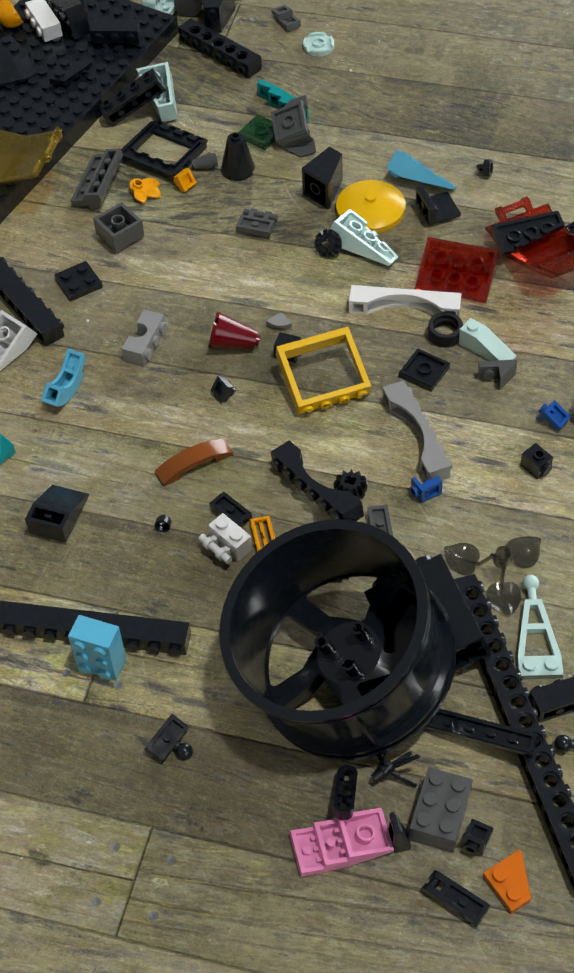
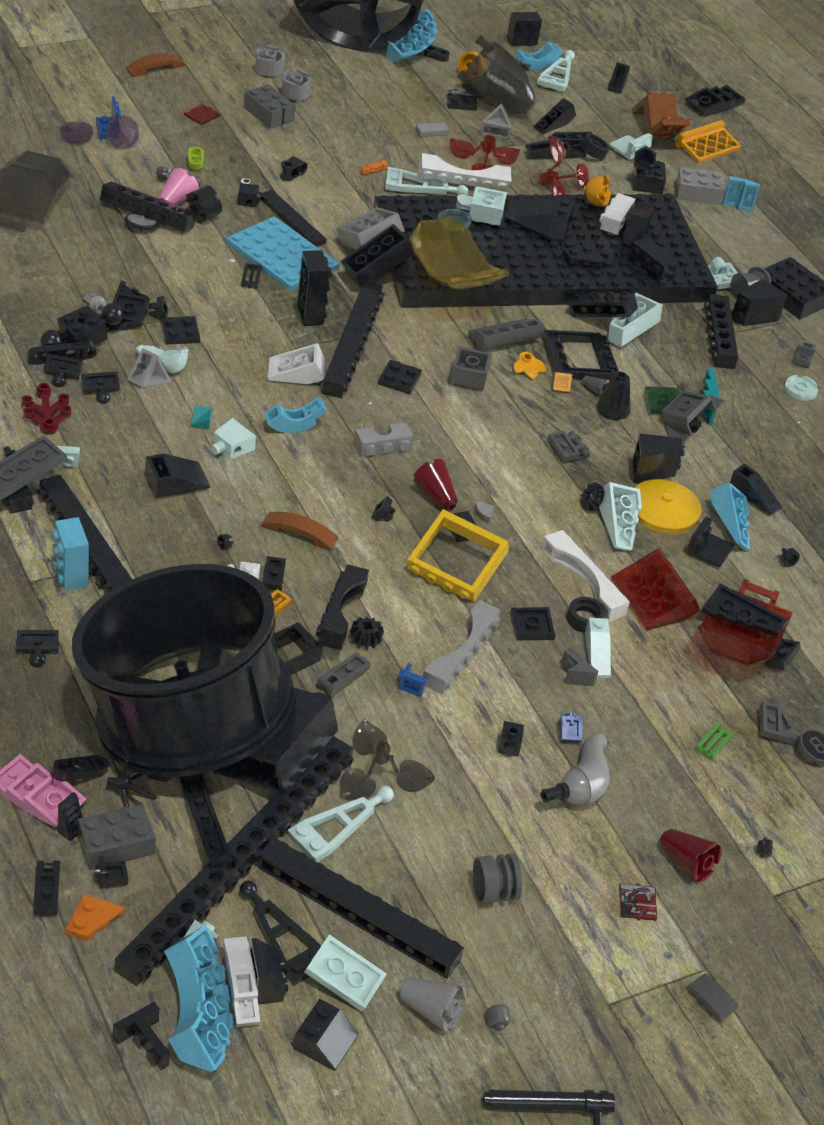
camera: 40 degrees right, 10 degrees down
none -> light aqua torso [210,418,256,459]
none -> black slope [730,463,782,516]

